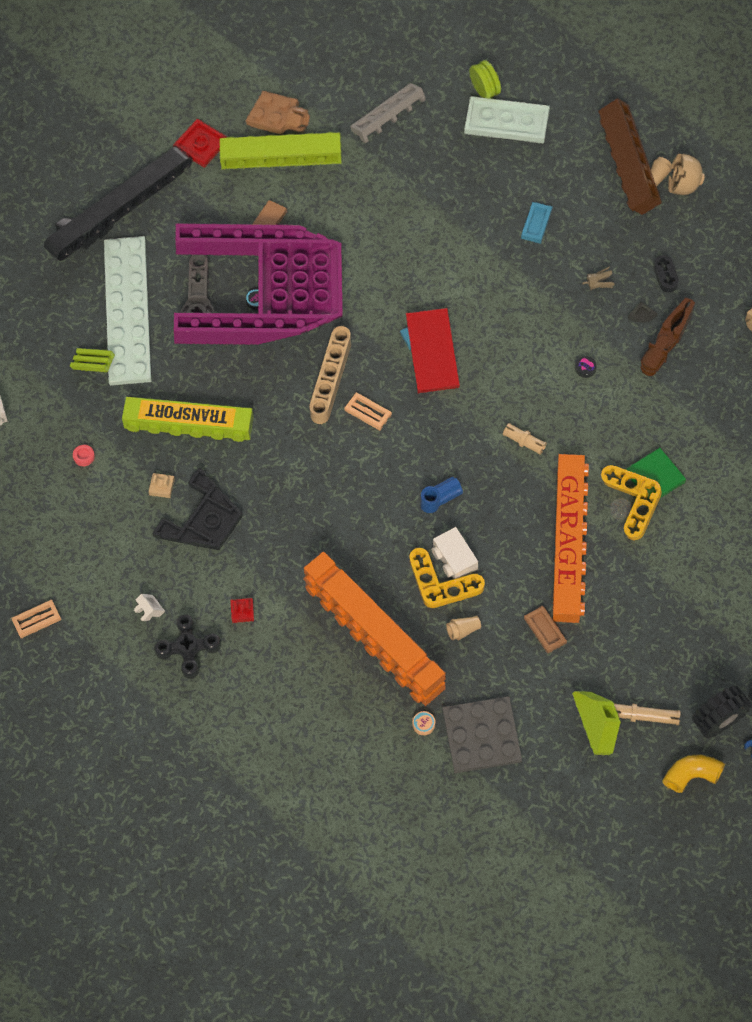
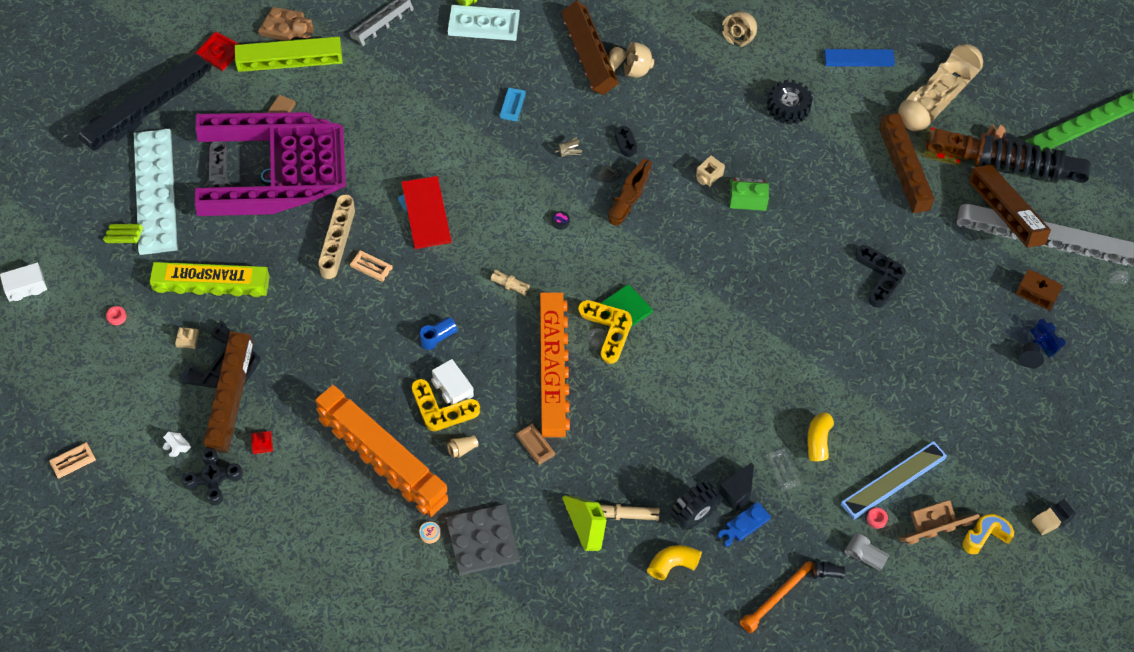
camera: 10 degrees left, 5 degrees down
none -> reddish brown brick [204,332,254,453]

